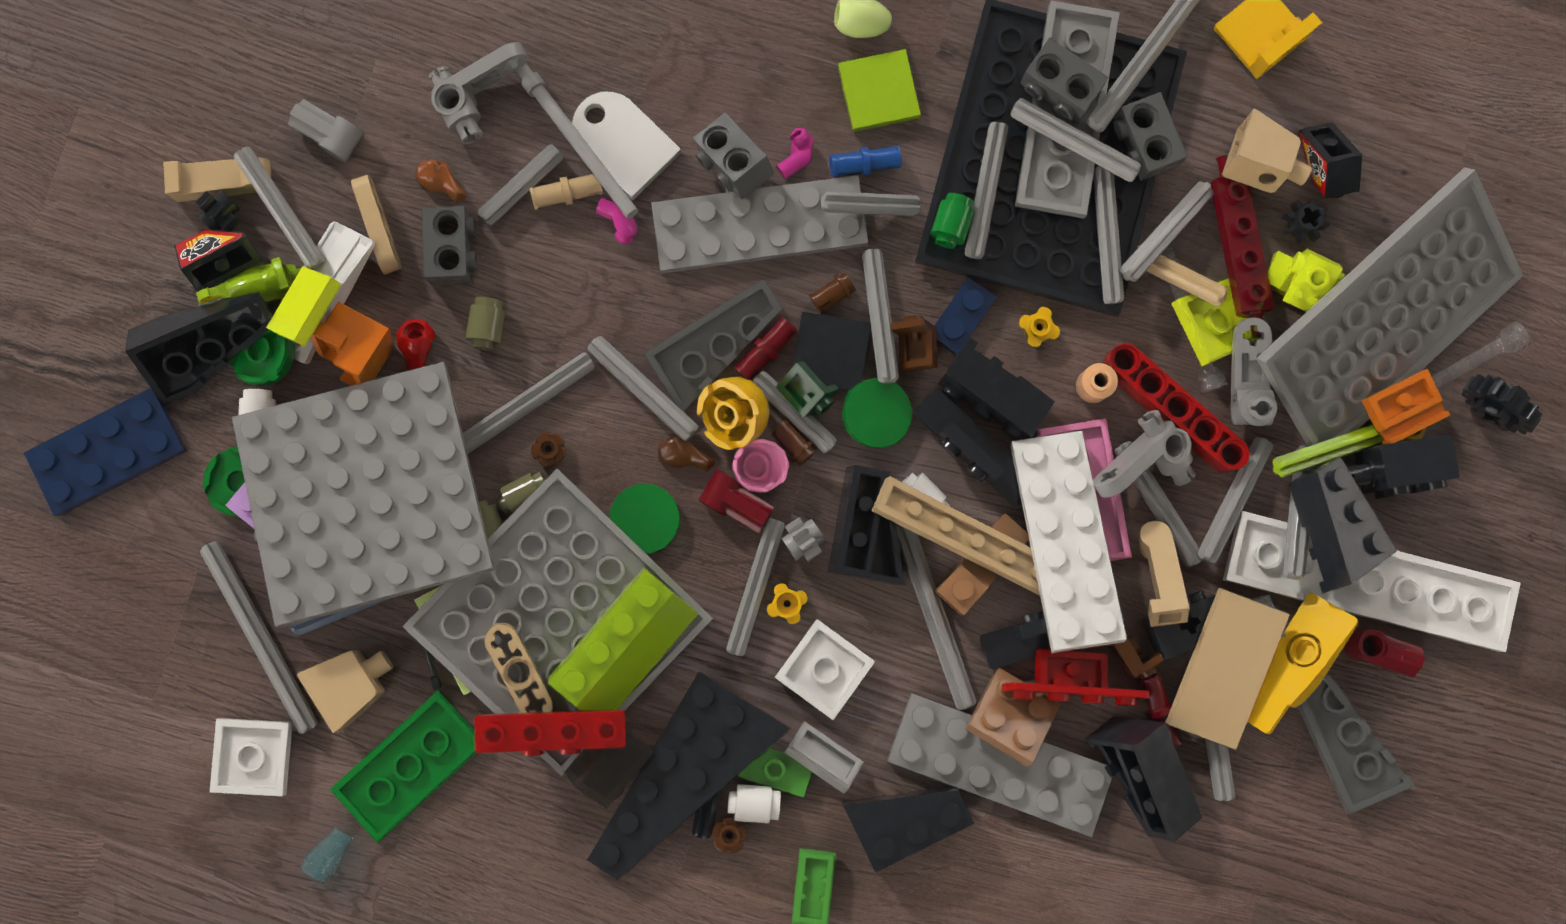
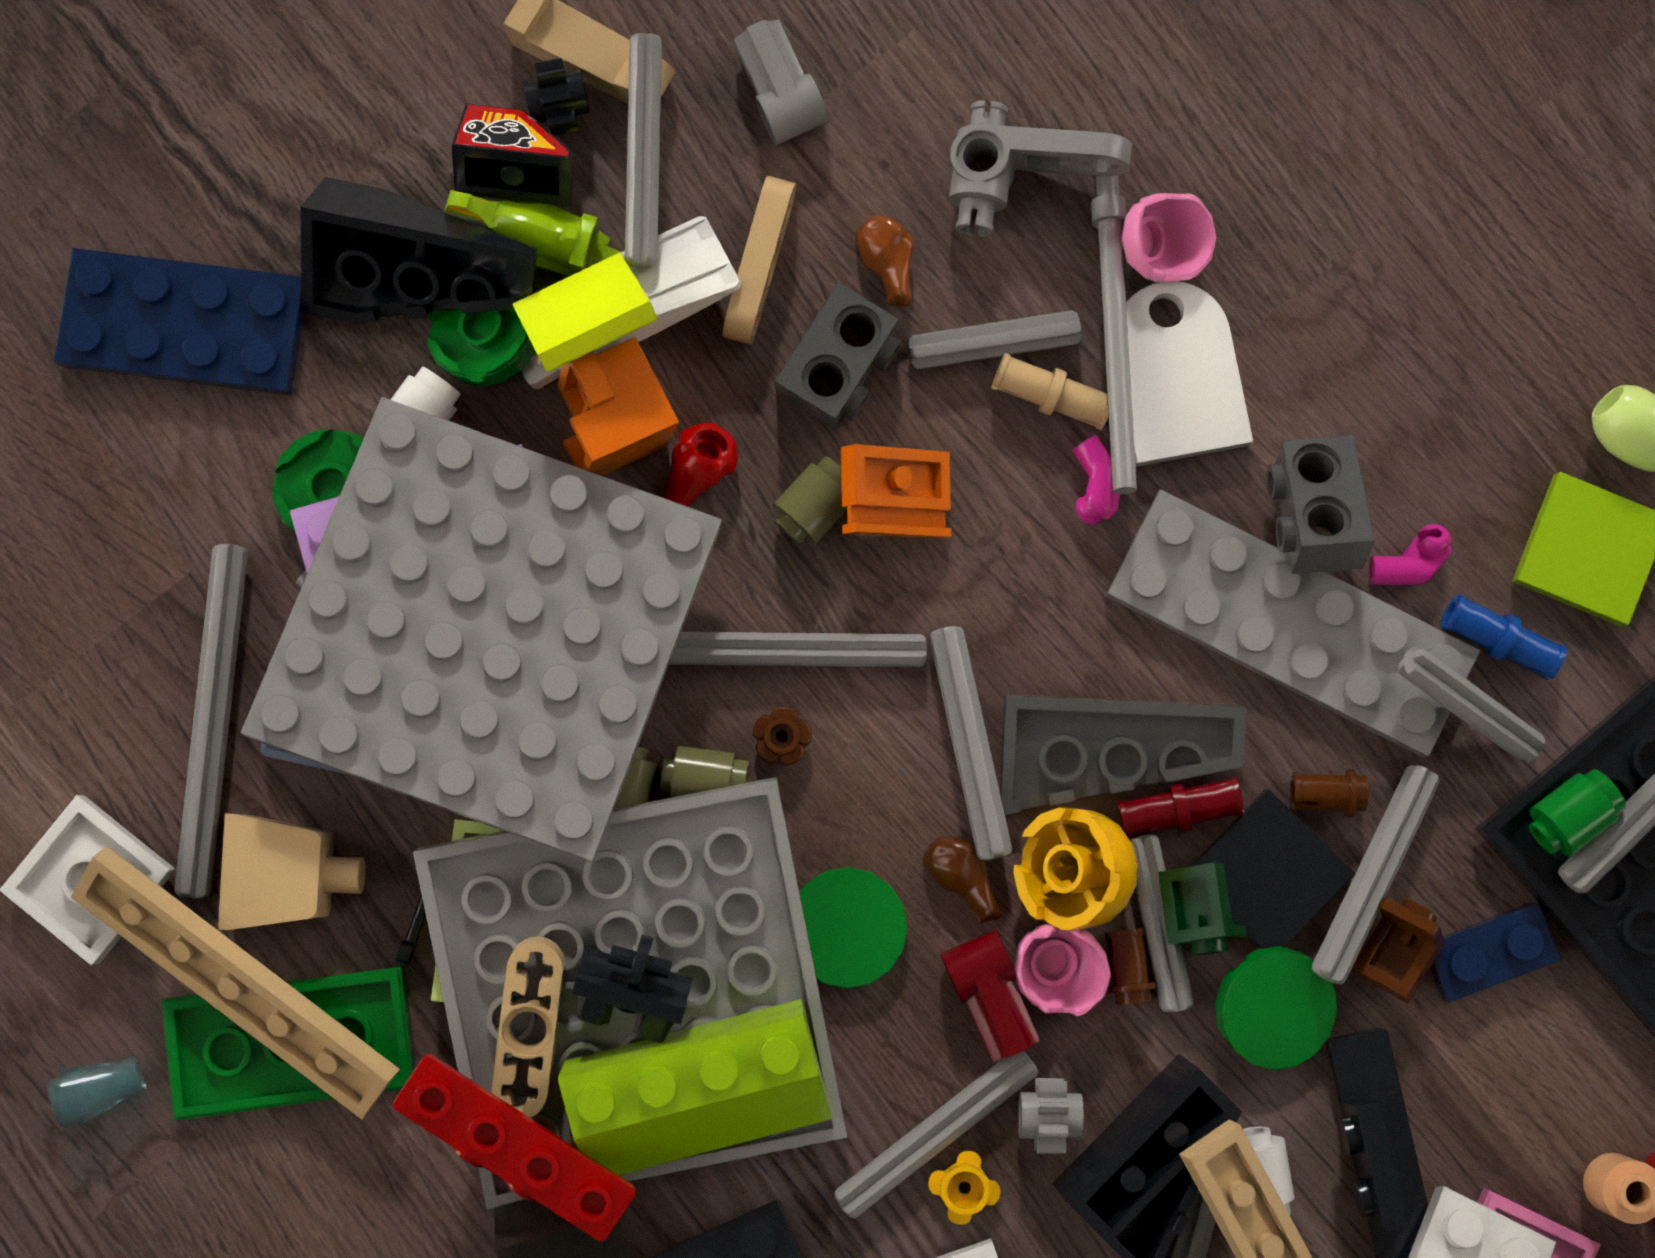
camera: 40 degrees right, 0 degrees up
black wedge [938,337,1055,441] -> none
yellow plate [1019,307,1060,348] -> none
none -> tan plate [71,846,400,1120]
none -> black hips [572,934,693,1043]
none -> orange plate [841,444,951,539]
none -> bright pink hair [1121,193,1217,282]

